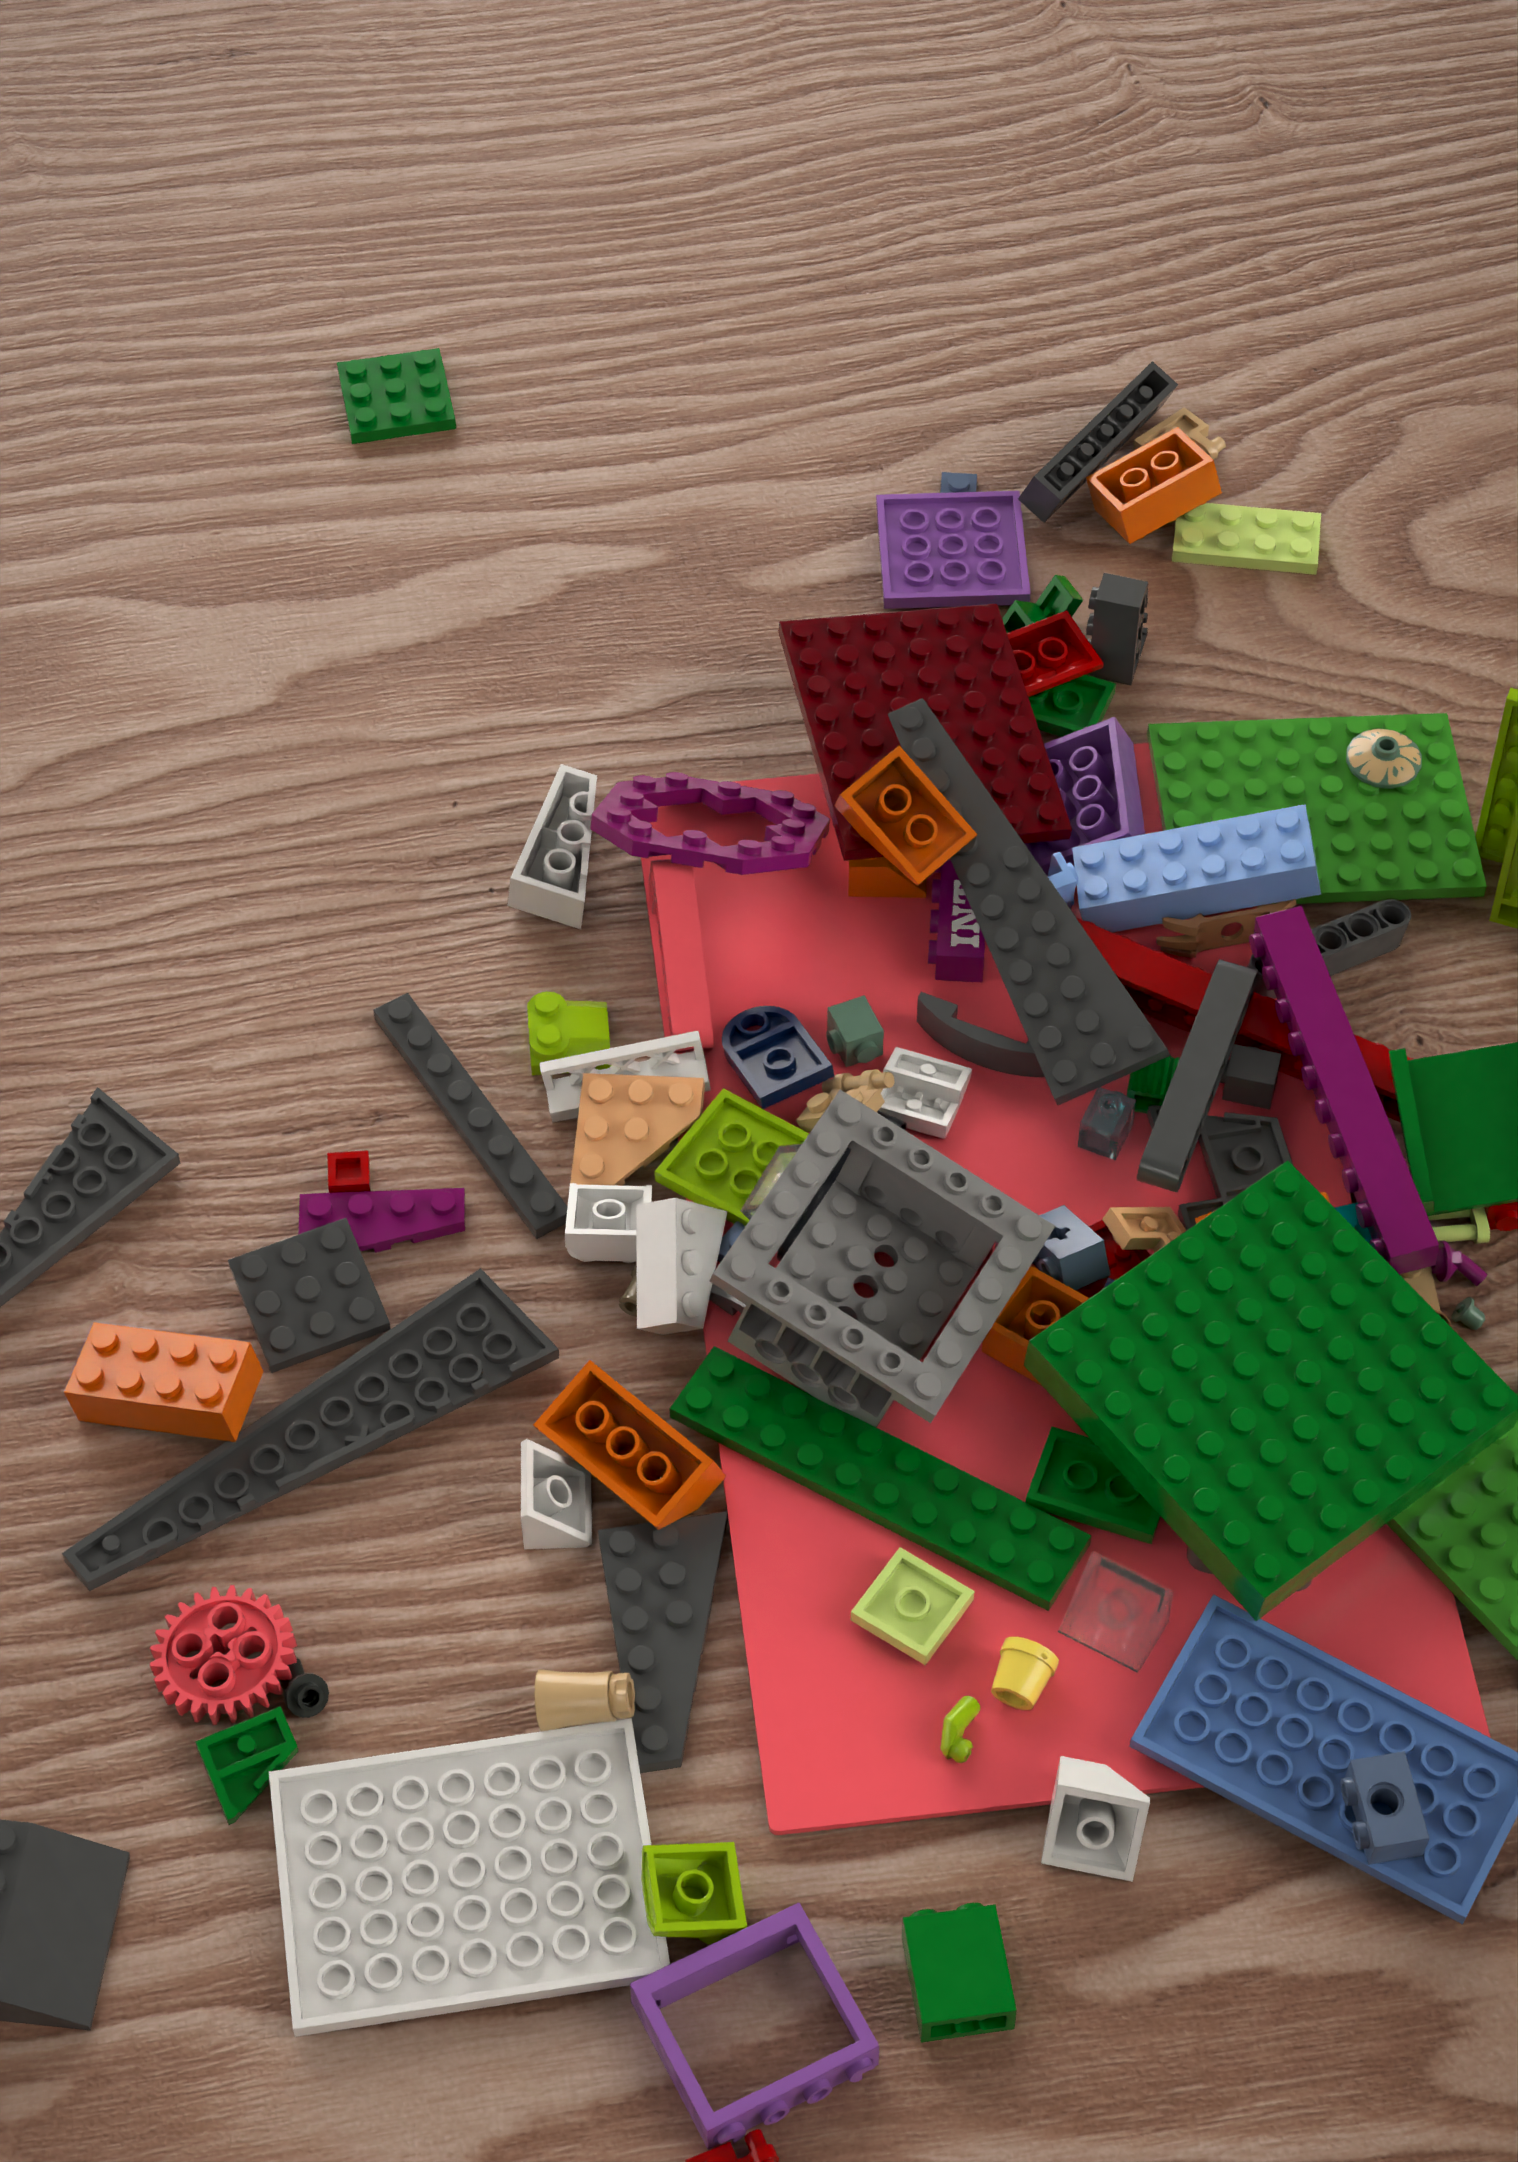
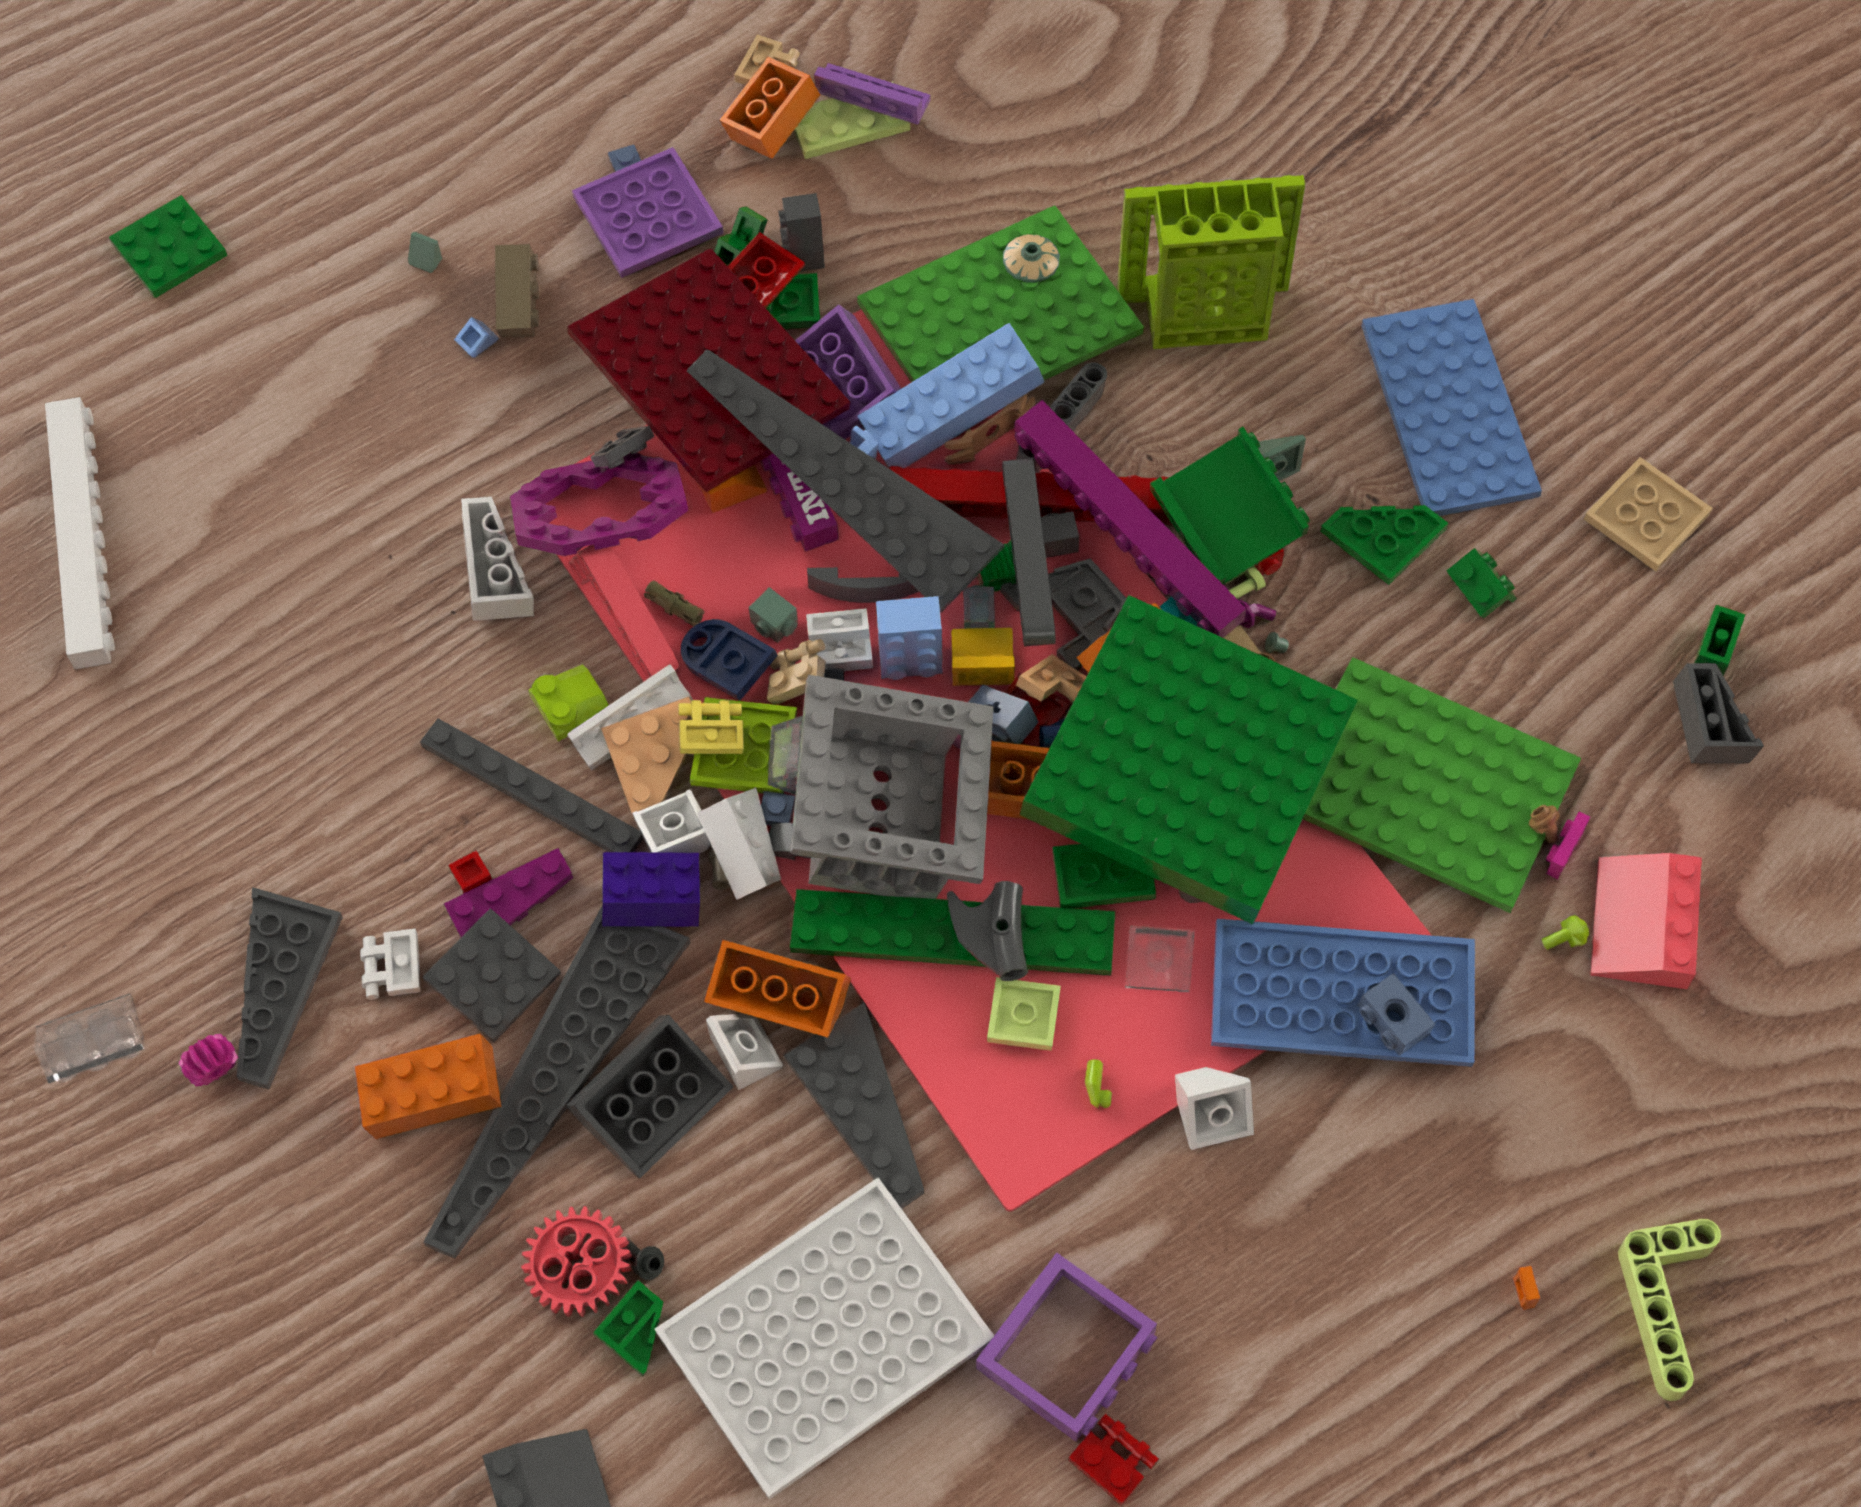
camera: 25 degrees left, 10 degrees up
tan plant [534,1669,635,1731] -> none
lime slope [641,1842,747,1945] -> none
orange slope [834,745,978,886] -> none
green brick [901,1903,1017,2043] -> none
light yellow piece [991,1637,1059,1710] -> none
dark grey brick [1018,361,1178,523] -> none
none -> white brick [45,397,115,669]
none -> white plate [360,929,421,1000]
none -> sand green slope [408,232,442,273]
none -> light blue slope [454,317,499,358]
none -> dark tan wedge [495,244,539,337]
none -> dark grey slope [565,1015,734,1178]
none -> dark grey wing [590,426,654,469]
none -> dark purple brick [602,852,700,927]
none -> olive pin [644,580,704,627]
none -> light yellow plate [678,700,744,754]
none -> medium lavender fence [814,63,930,125]
none -> light blue brick [876,596,943,680]
none -> dark grey pin [947,881,1028,981]
none -> yellow bracket [951,628,1015,686]

